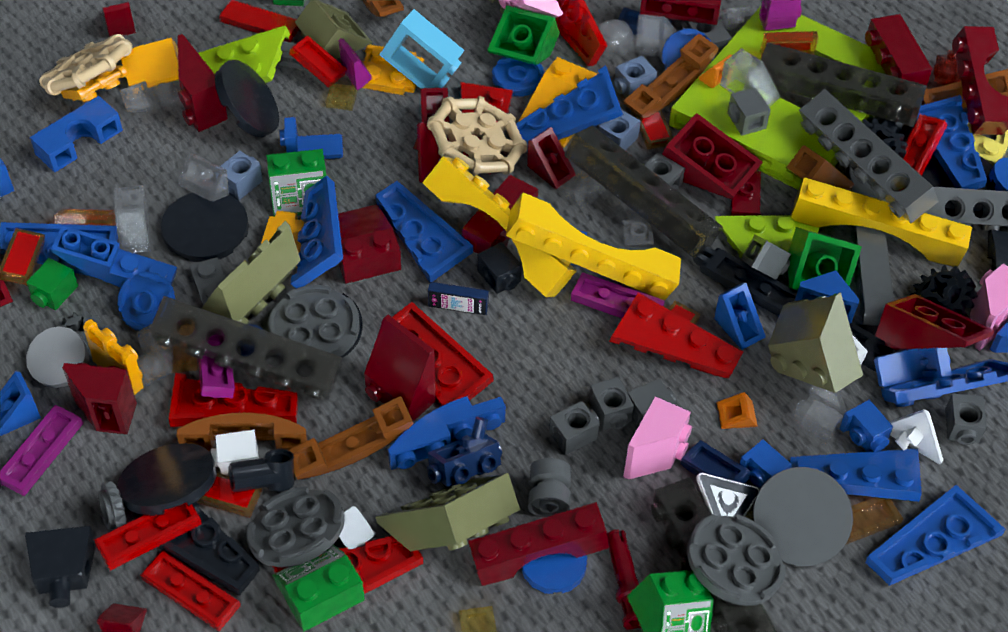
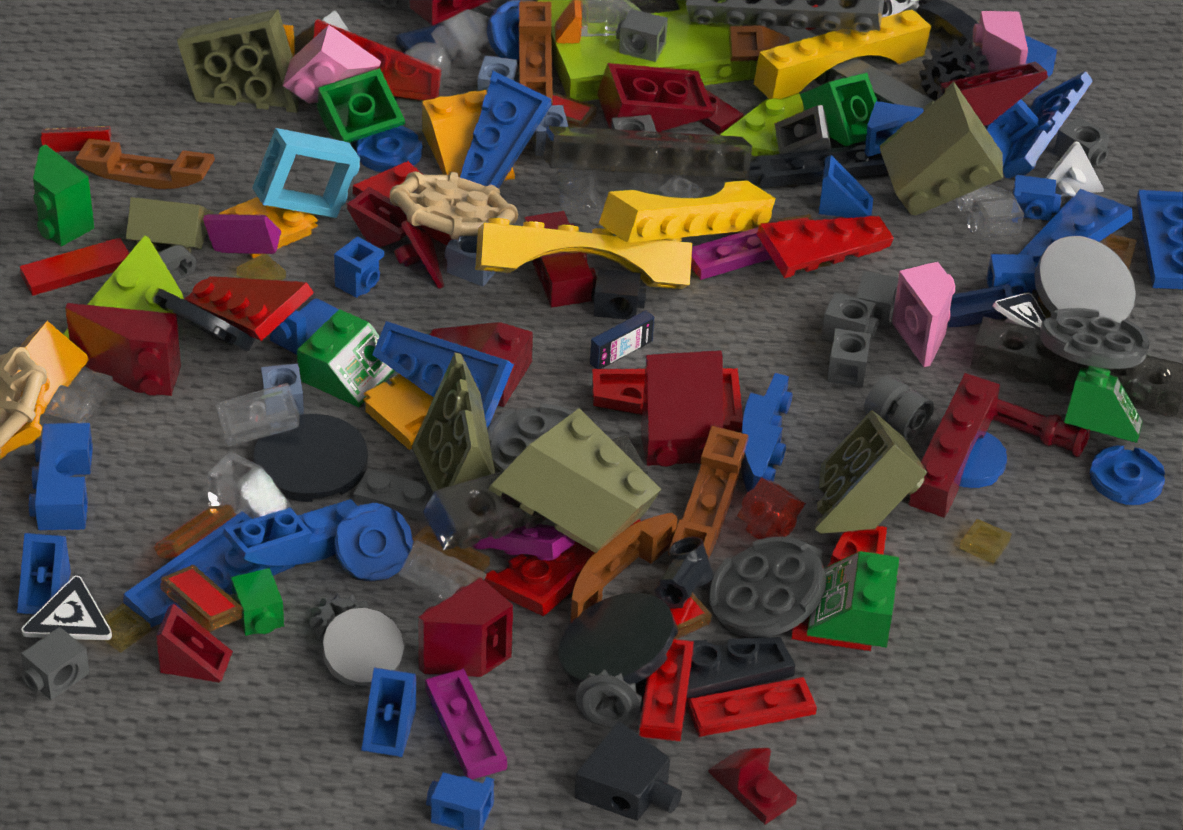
camera: 50 degrees left, 10 degrees down
light orange plate [83,319,144,395] -> none
white brick [211,430,259,479] -> none
red tile [289,35,347,88] -> none
blue wing [376,181,473,283] -> none
dark blue brick [427,417,502,487] -> none
dark red slope [527,127,576,189] -> none
orange slope [716,392,758,429] -> none
none -> red wing [184,276,314,341]
none -> blue brick [334,236,384,298]
none -> olive wedge [488,408,662,553]
none -> clear red brick [737,477,806,540]

